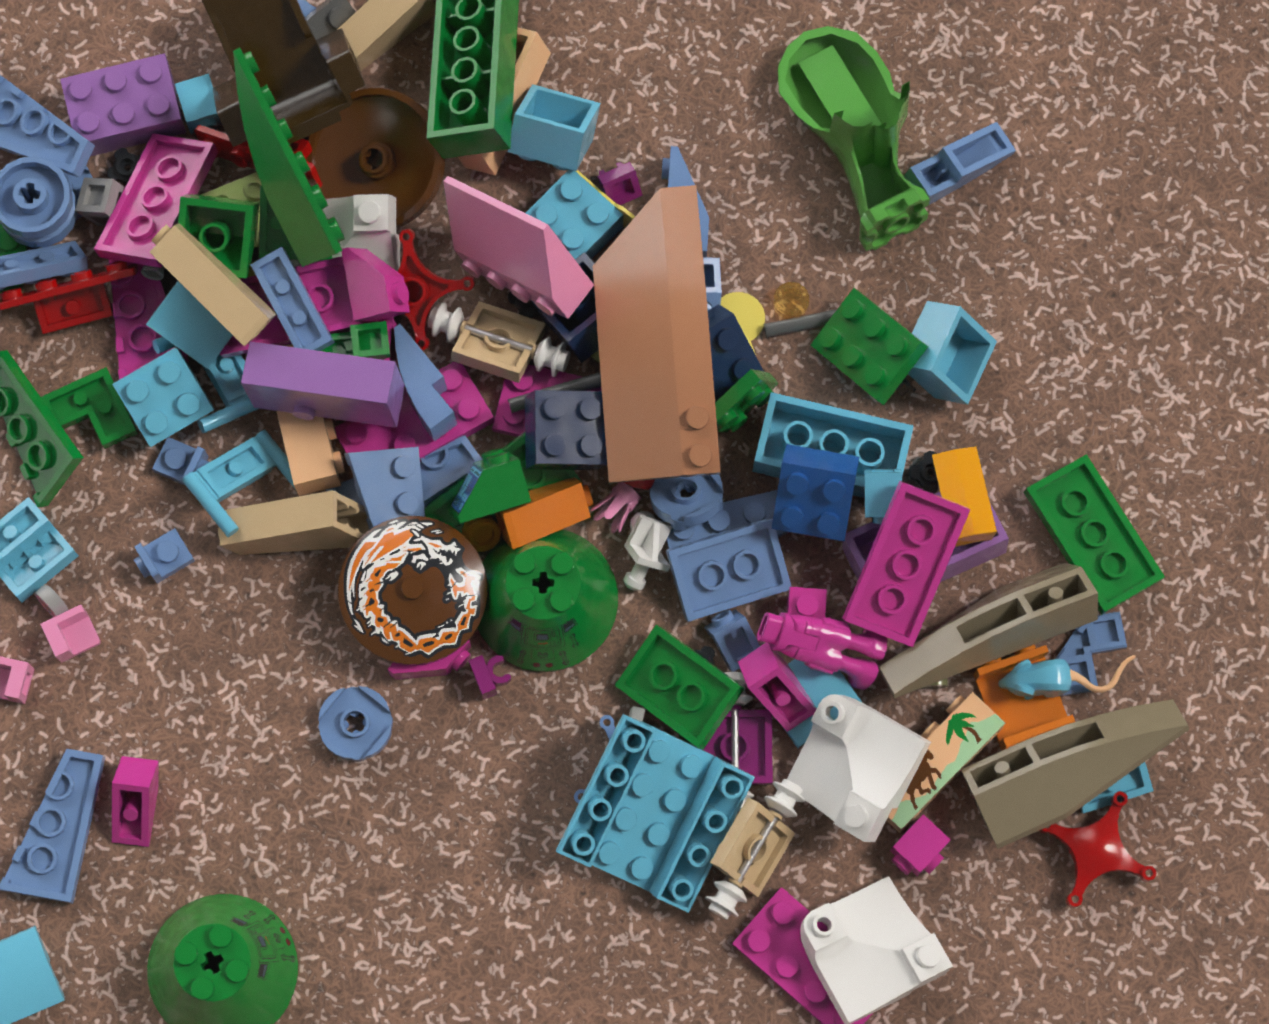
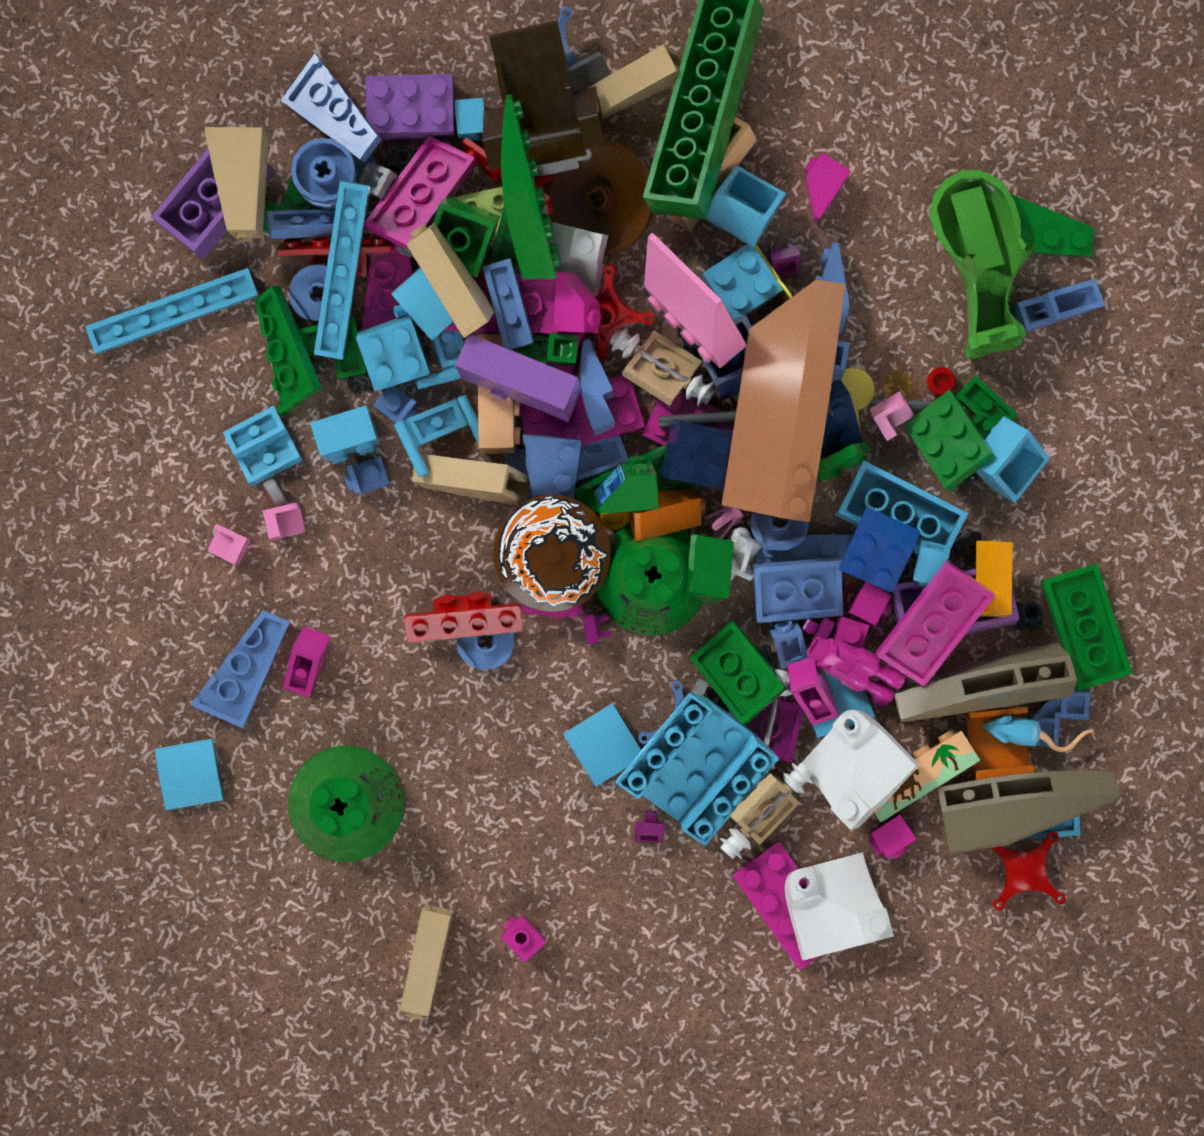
camera: 15 degrees right, 10 degrees up
none -> medium blue plate [289,263,327,322]
none -> medium azure piece [310,405,382,464]
none -> medium azure plate [314,180,370,360]
none -> bracket [404,592,523,643]
none -> medium azure slope [563,704,641,787]
none -> magenta tile [634,810,665,843]
none -> green slope [686,535,734,604]
none -> magenta tile [801,618,835,645]
none -> dark pink slope [804,152,851,224]
none -> dark pink brick [847,582,893,627]
none -> bright pink panel [870,391,914,441]
none -> red tile [926,367,956,397]
none -> green plate [956,375,1018,439]
none -> green wing [1006,194,1094,258]
none -> black plate [1016,601,1043,630]

